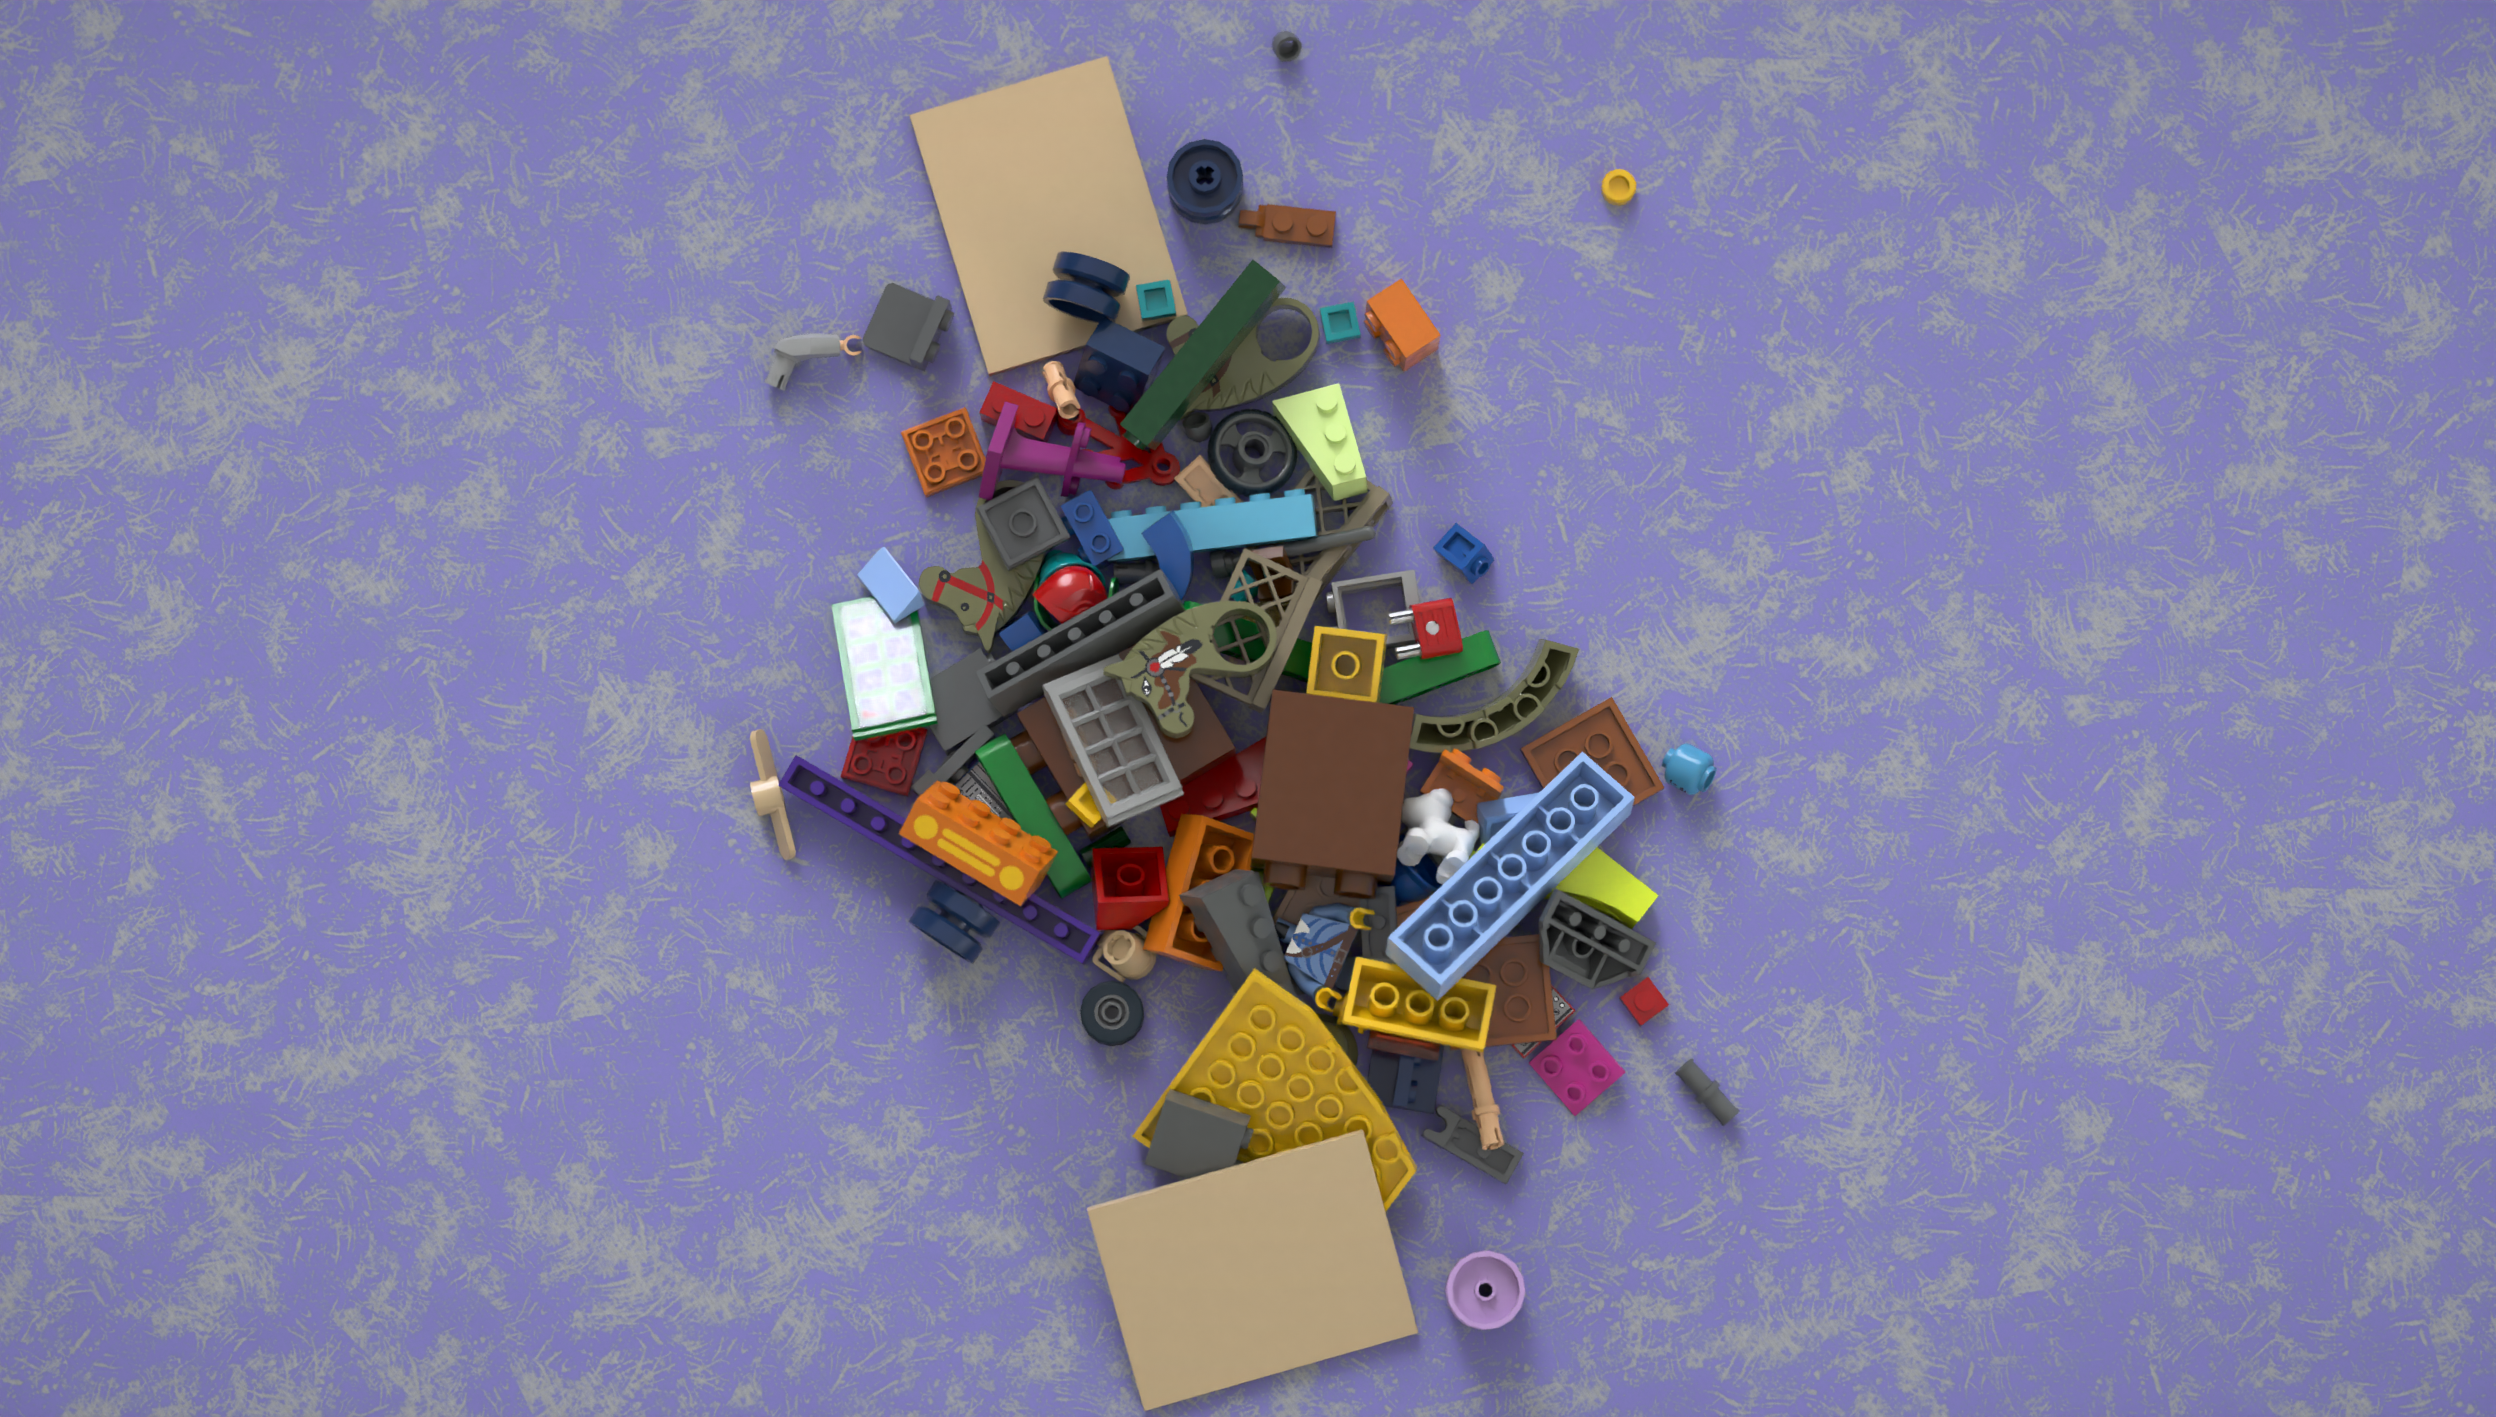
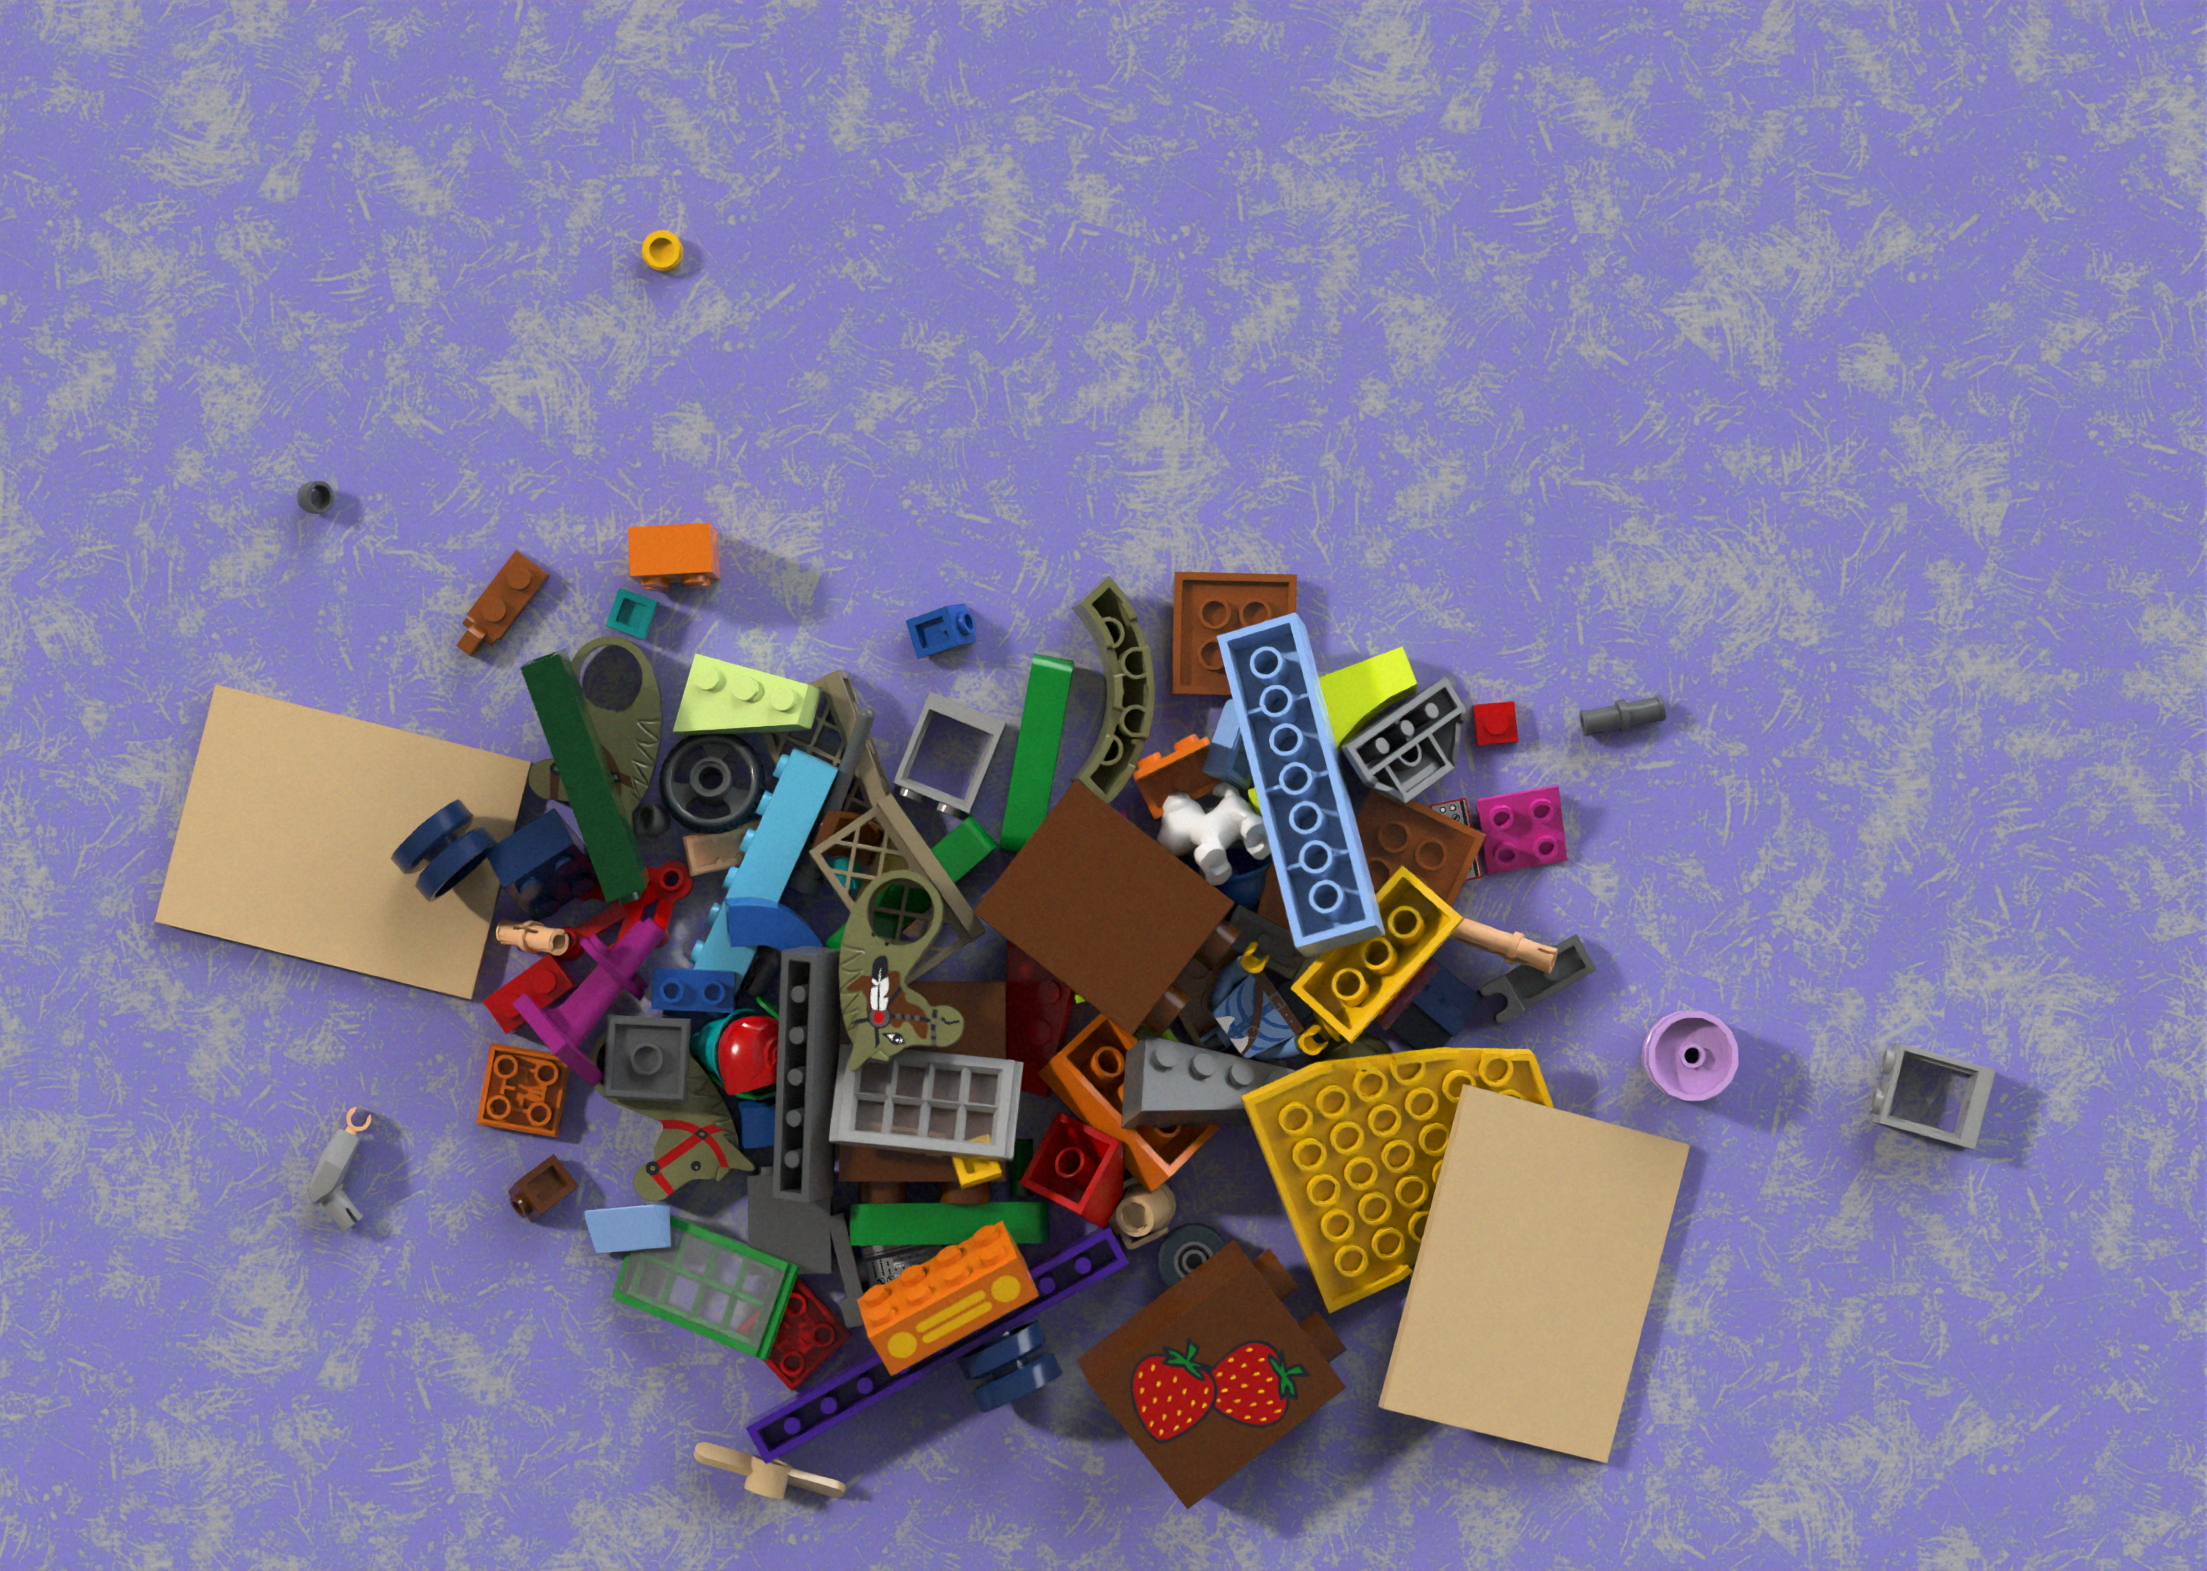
camera: 55 degrees left, 5 degrees up
dark grey bracket [863,283,954,371] -> none
teal plate [1136,279,1176,322] -> none
dark grey brick [1145,1089,1254,1179] -> none
dark blue wheel [1167,139,1243,225] -> none
yellow brick [1306,626,1388,703] -> none
red piece [1387,597,1463,660] -> none
dark azure head [1662,743,1717,795] -> none
none -> reddish brown bracket [508,1154,579,1223]
none -> reddish brown brick [1077,1239,1347,1510]

